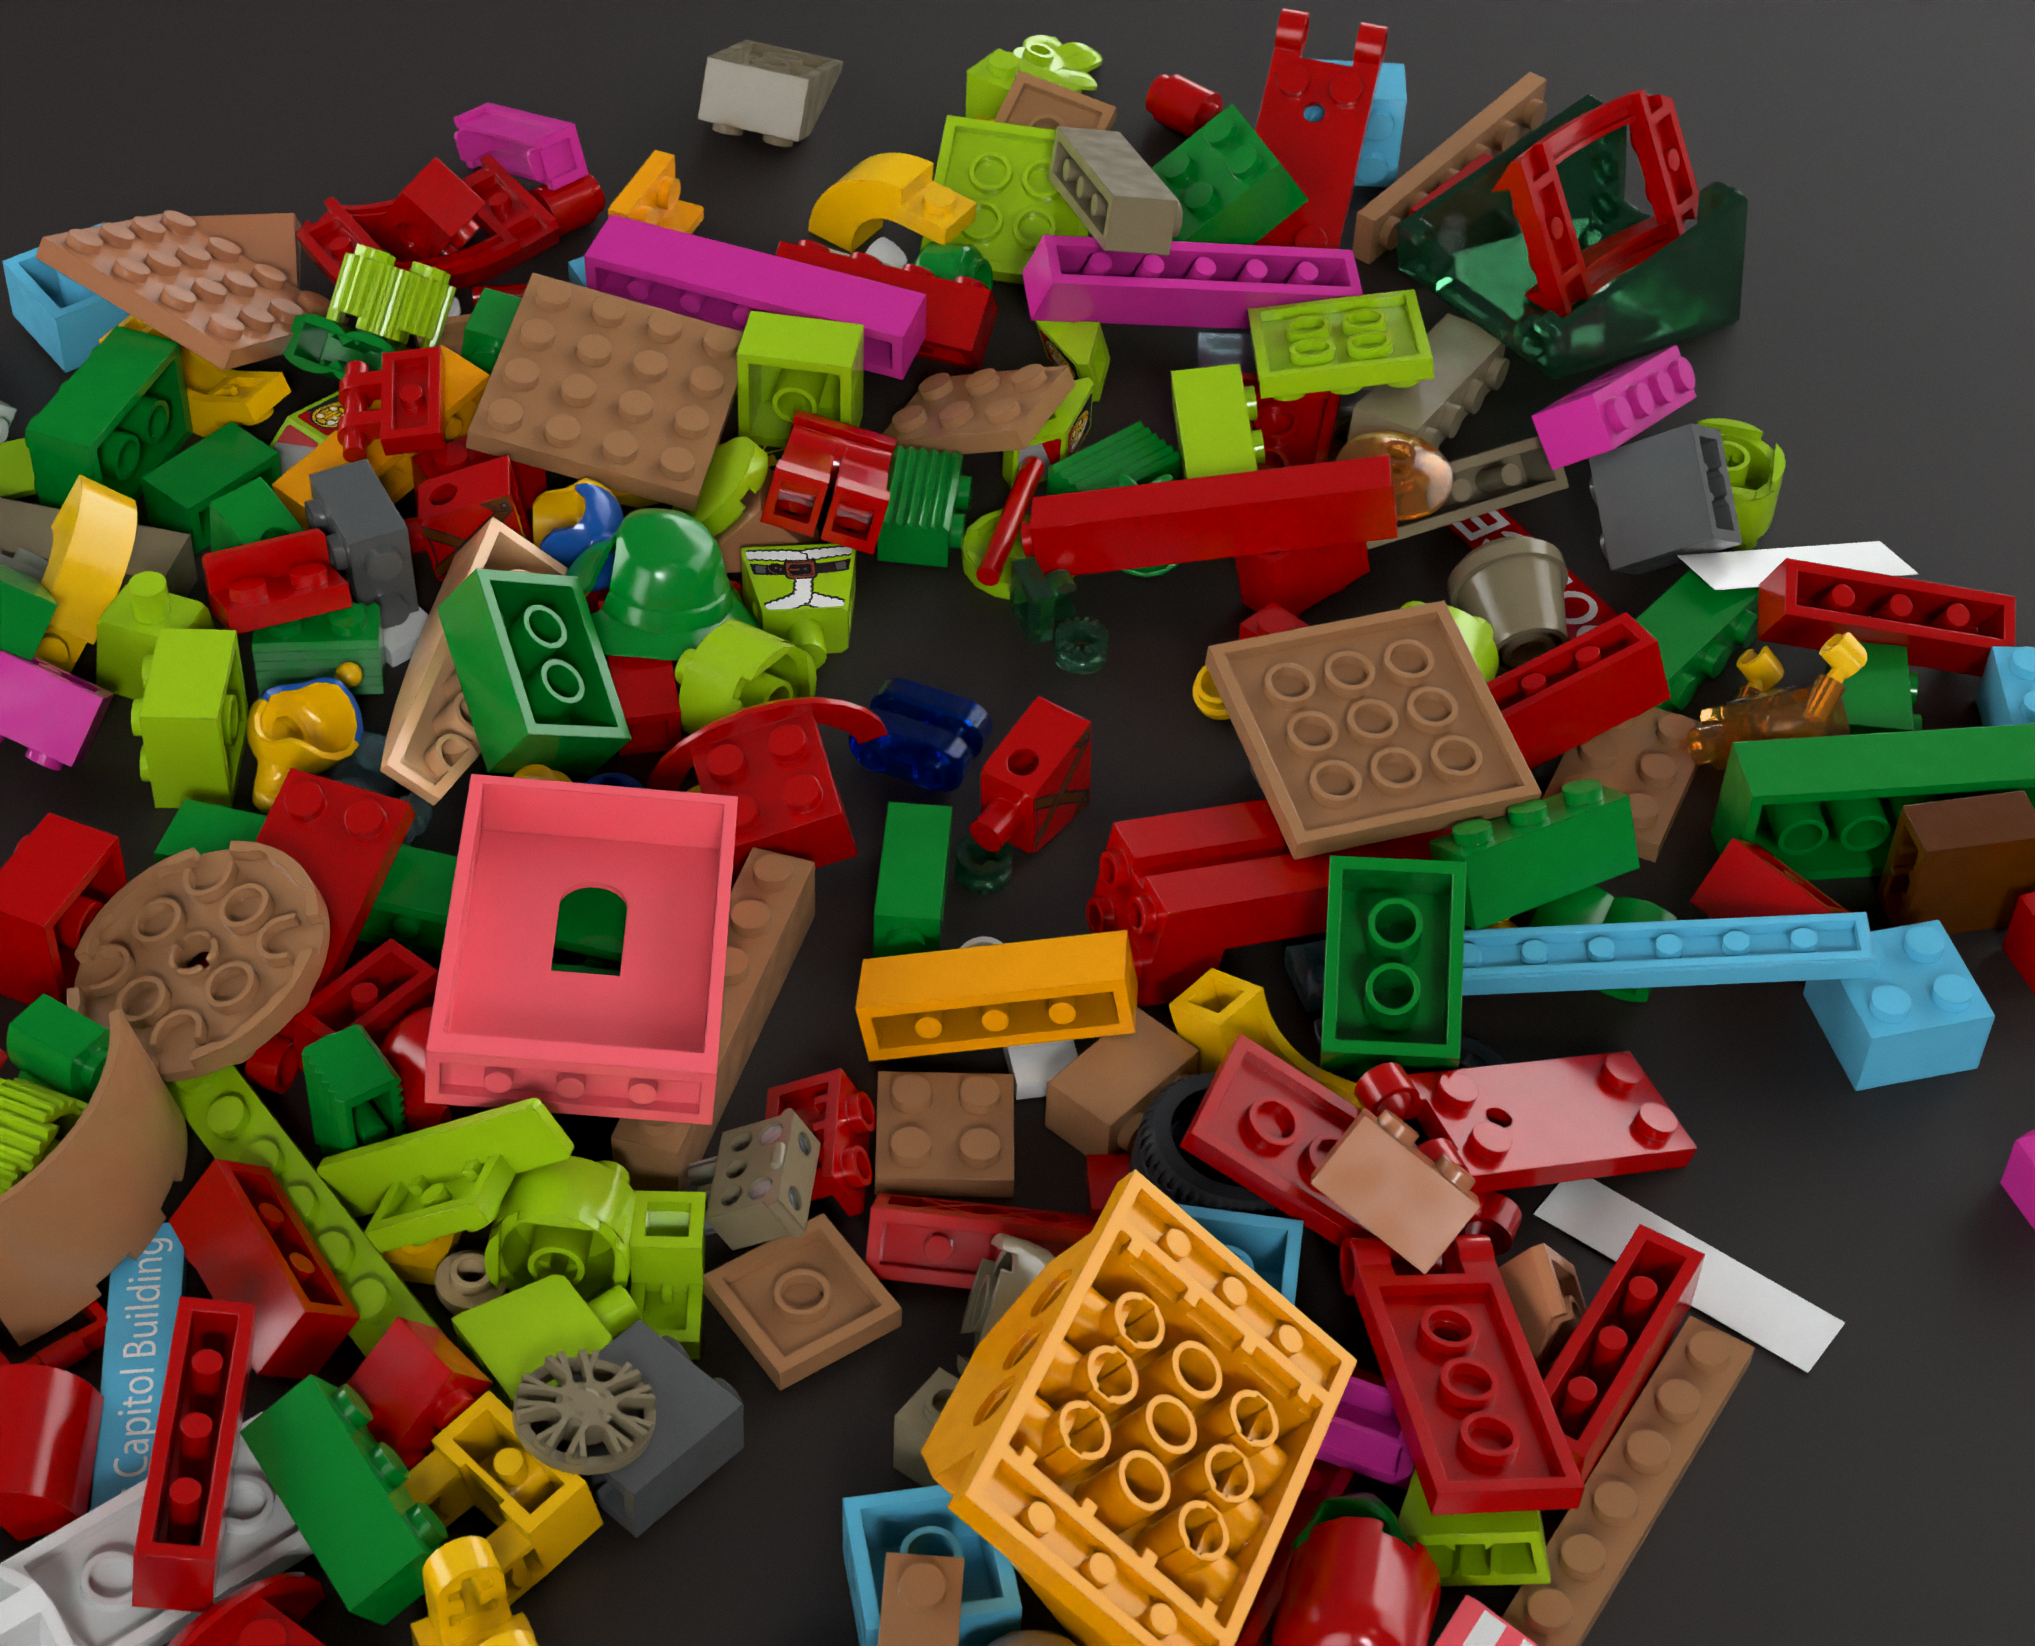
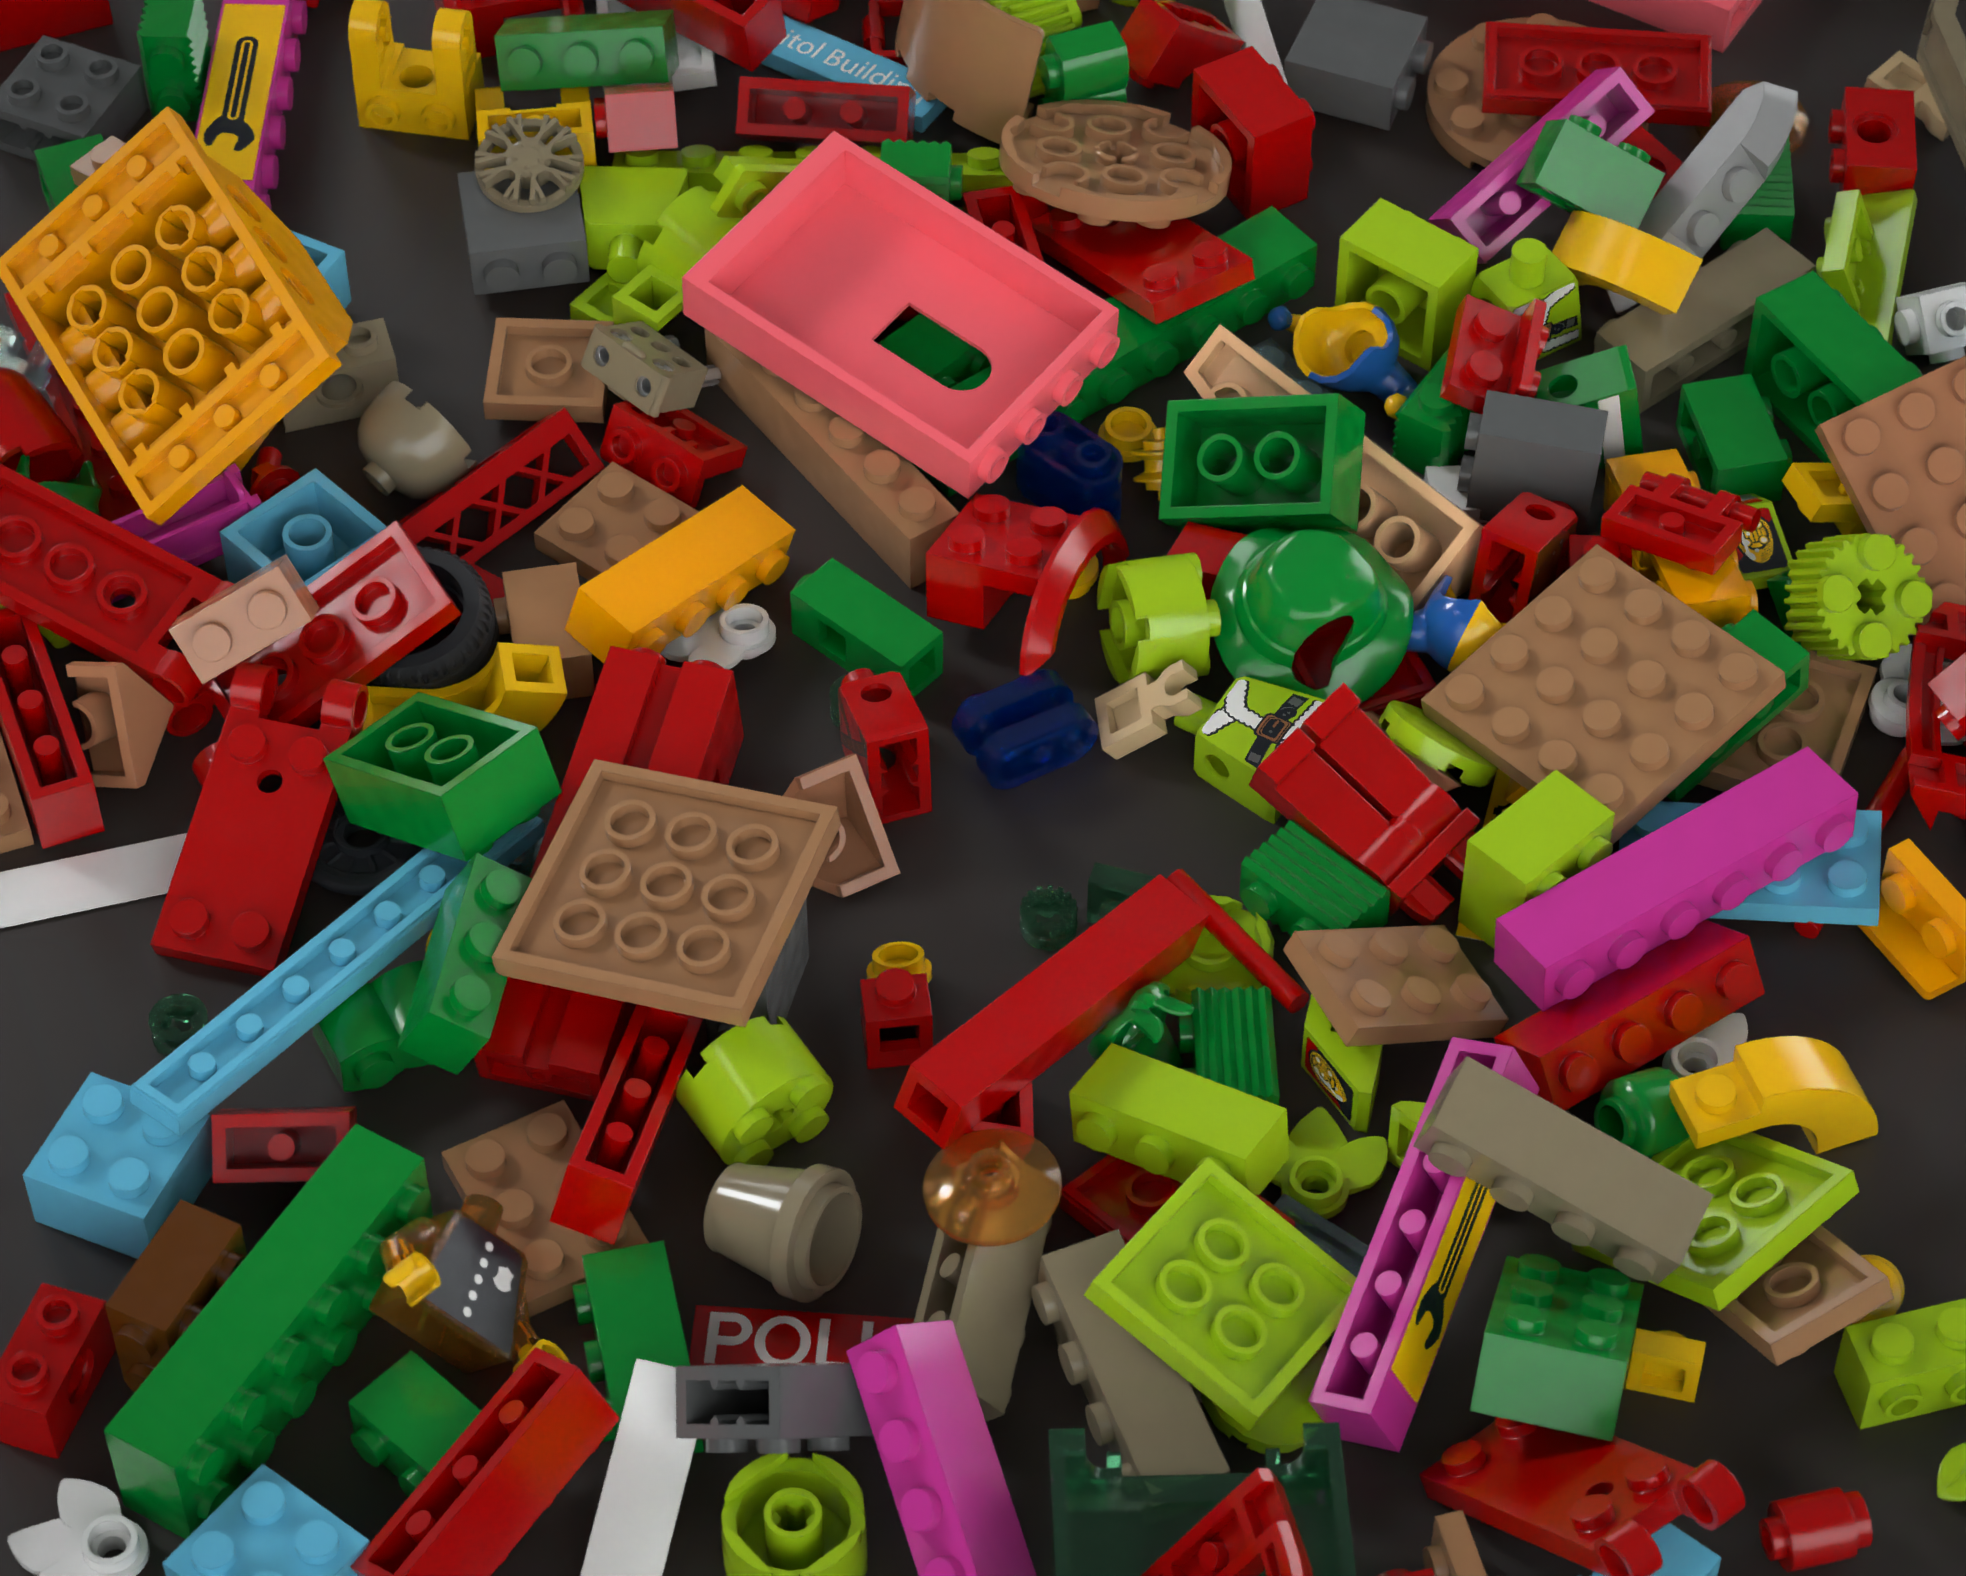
camera: 130 degrees right, 5 degrees up
none -> clear green bush [148,993,209,1057]
none -> nougat slope [783,754,900,898]
none -> tan plate [1094,659,1203,760]
none -> lime plate [1270,1106,1388,1220]

